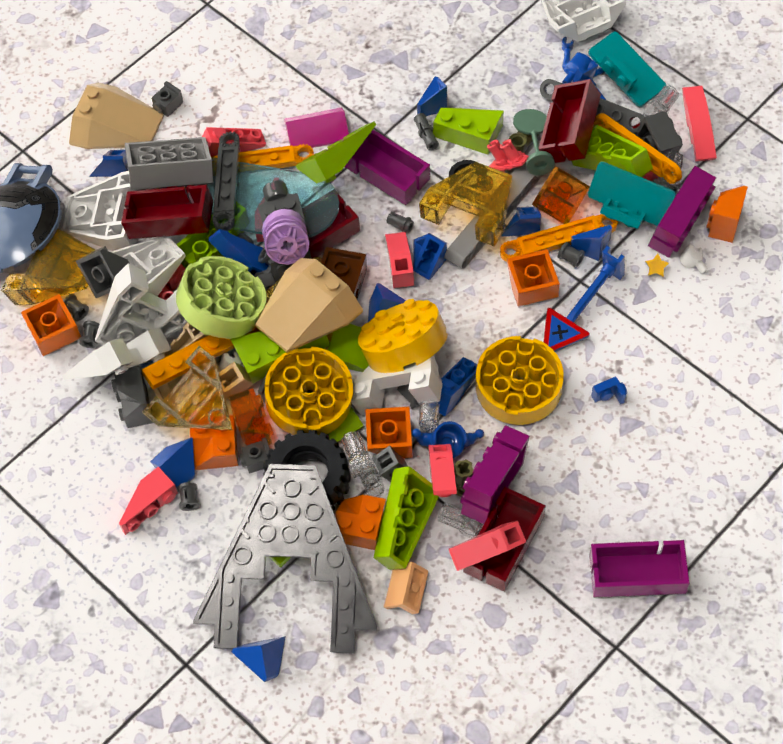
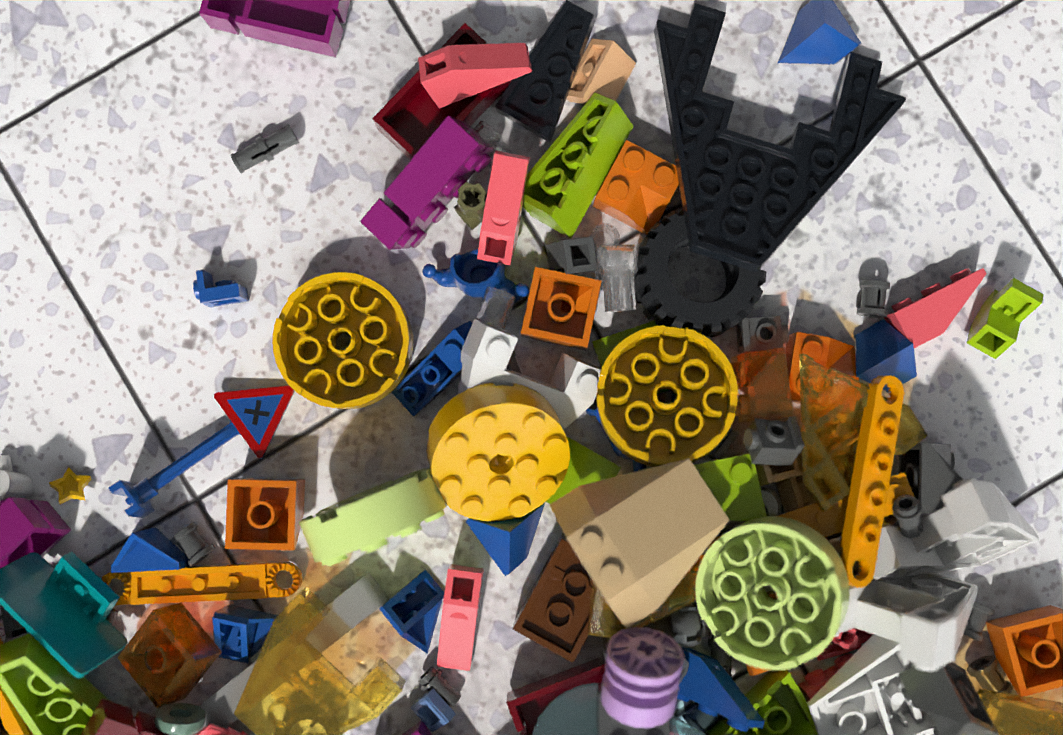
camera: 165 degrees left, 25 degrees up
none -> dark grey pin [231,124,299,174]
none -> yellowish green brick [299,467,446,567]
none -> medium blue tile [411,689,456,732]
none -> black wing [495,0,595,142]
none -> dark grey brick [743,417,805,466]
none -> light orange plate [840,376,904,588]
none -> dark grey pin [892,495,923,539]
none -> lime brick [966,278,1044,359]

